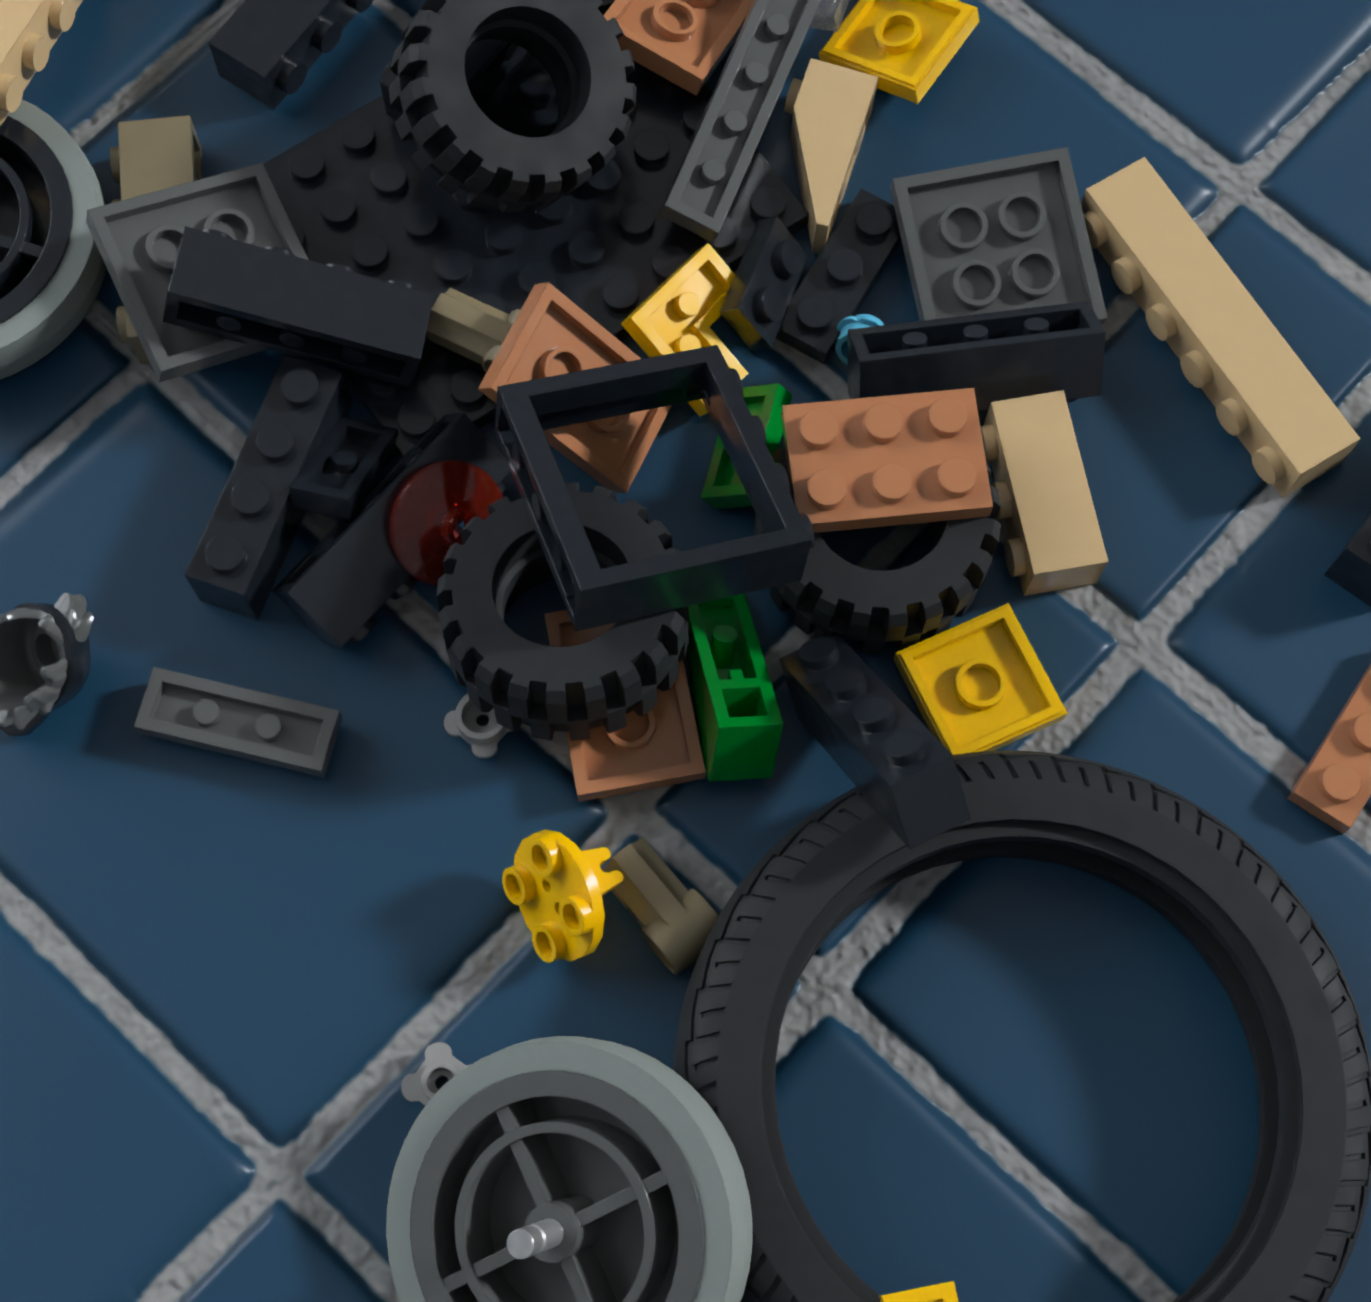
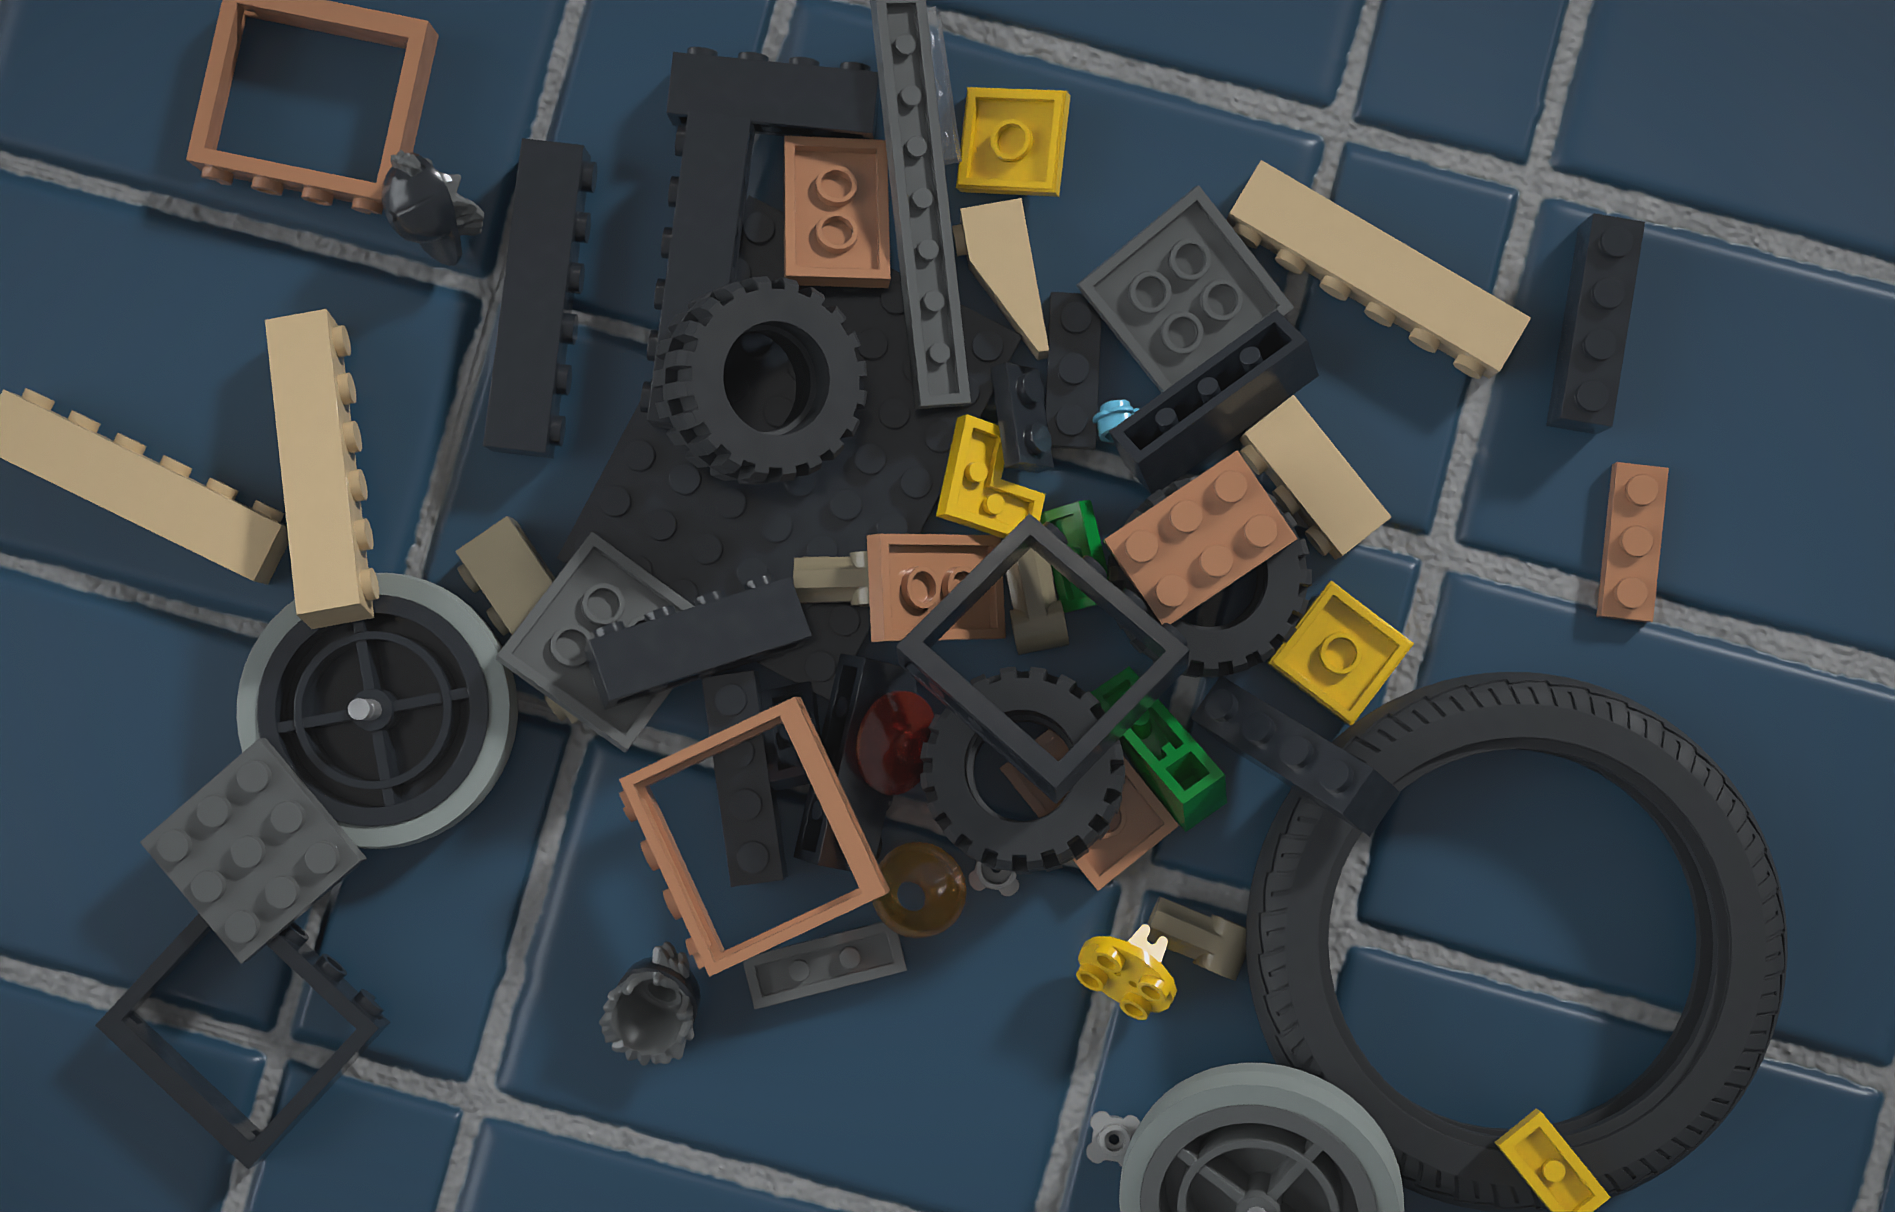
camera: 20 degrees left, 15 degrees up
none -> nougat window [619,697,890,977]
none -> clear orange piece [872,842,967,939]
none -> dark tan piece [1006,548,1069,655]

